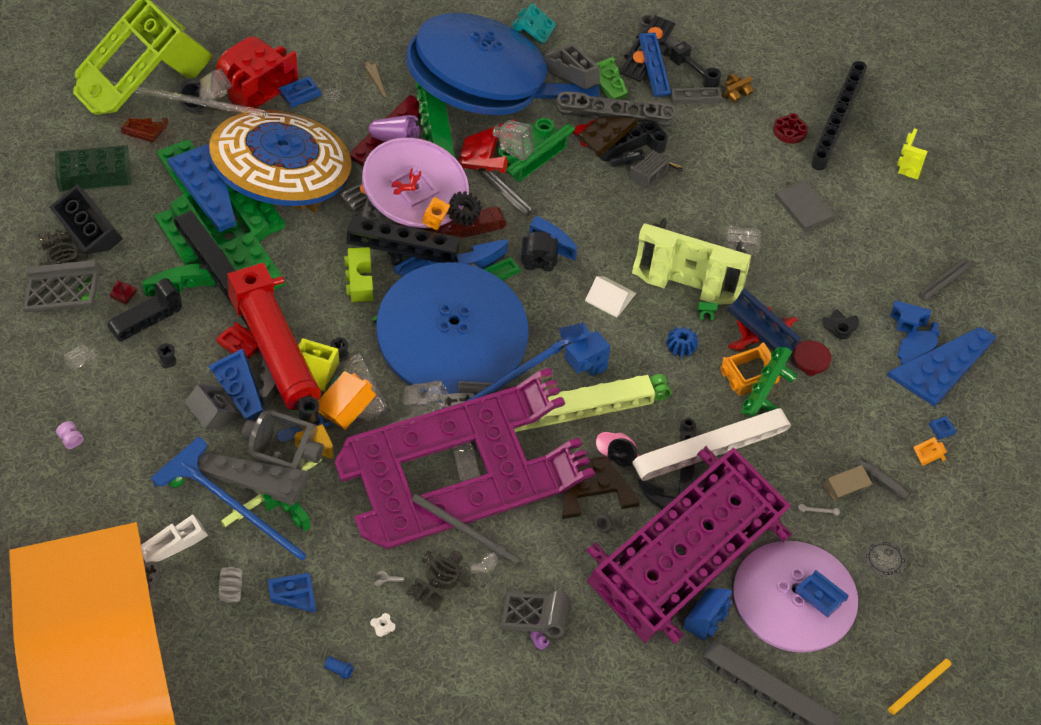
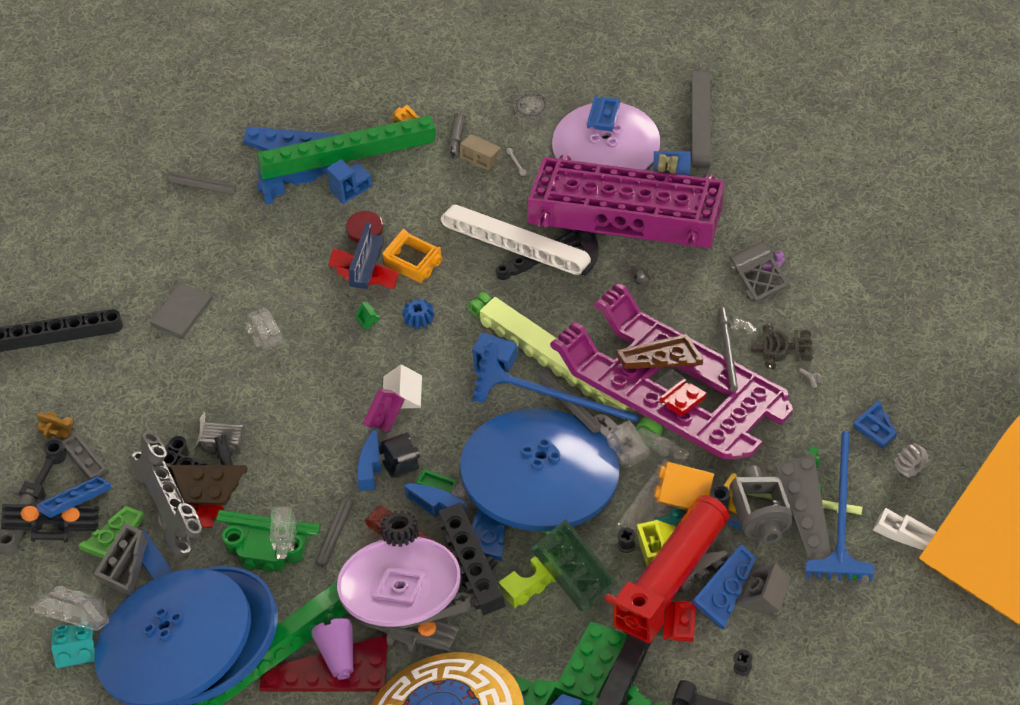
camera: 115 degrees left, 0 degrees up
lavender wheel [56,421,84,449] -> none
blue pin [324,656,354,679] -> none
white plate [370,613,395,637] -> none
red arm [391,168,421,195] -> none
light orange brick [421,197,450,230] -> none
red wing [458,119,518,173] -> none
dark brown wing [562,456,640,519] -> none
black hair [596,432,640,471] -> none
yellowish green piece [632,218,751,305] -> none
green plate [740,347,797,417] -> none
dark red tile [773,113,808,144] -> none
black plate [822,310,859,339] -> none
yellow bar [888,659,952,715] -> none
neon yellow bracket [897,128,928,179] -> none
blue tile [929,416,956,440] -> none
none -> clear wedge [29,586,109,631]
none -> green brick [257,115,436,180]
none -> blue brick [327,159,372,204]
none -> magenta bracket [362,389,405,433]
none -> clear green brick [530,519,618,612]
none -> reddish brown wing [616,334,704,369]
none -> olive wheel [657,154,678,174]
none -> plate [659,379,706,417]

